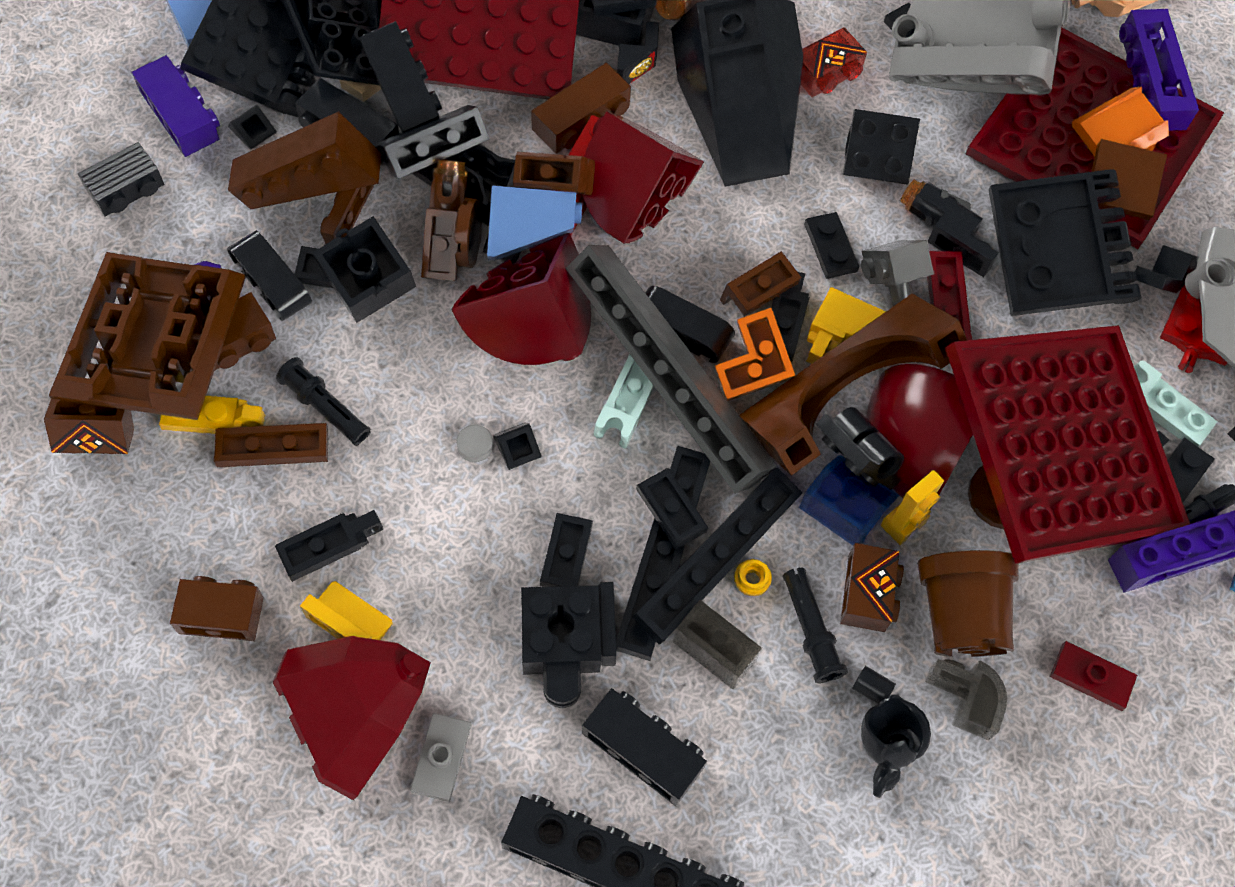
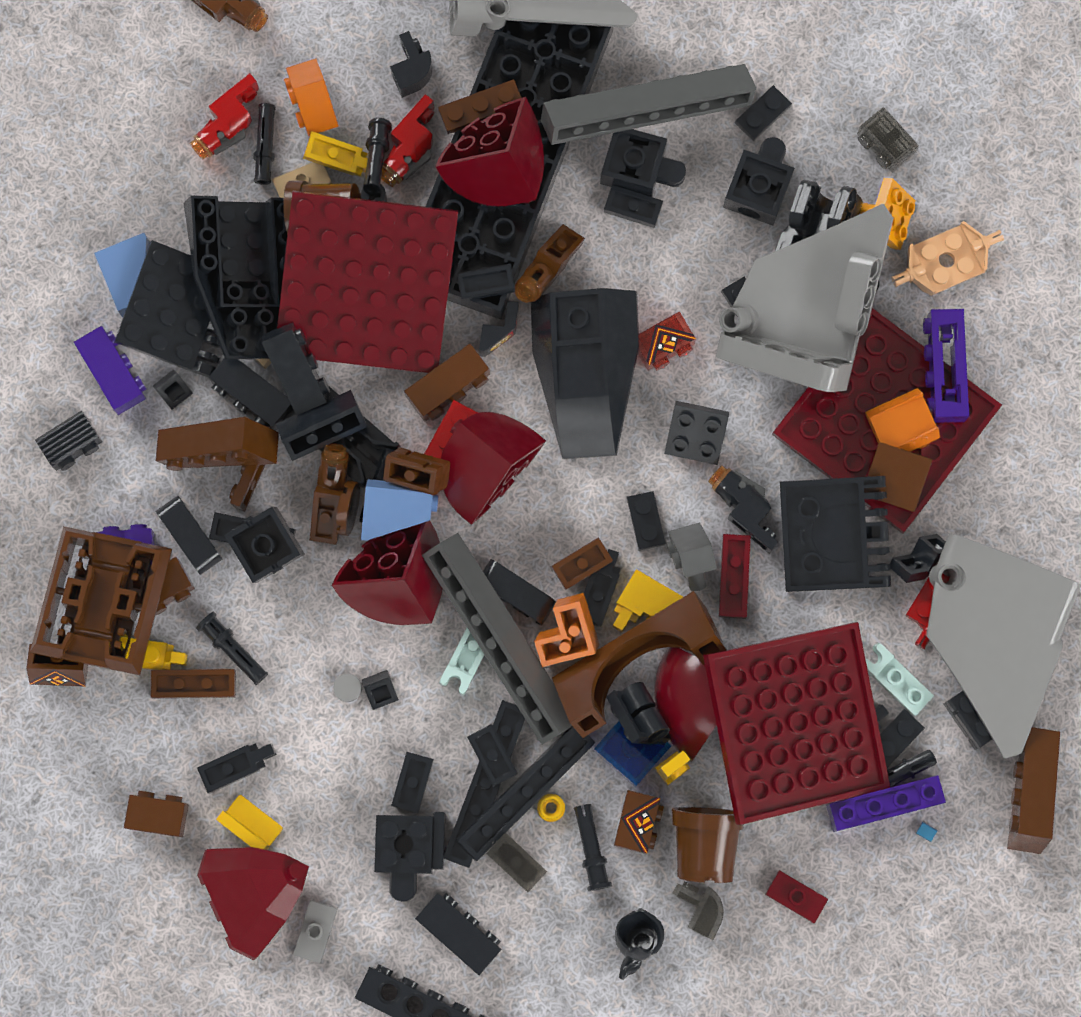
camera: 10 degrees right, 15 degrees up
black hinge [852,665,896,704] -> none

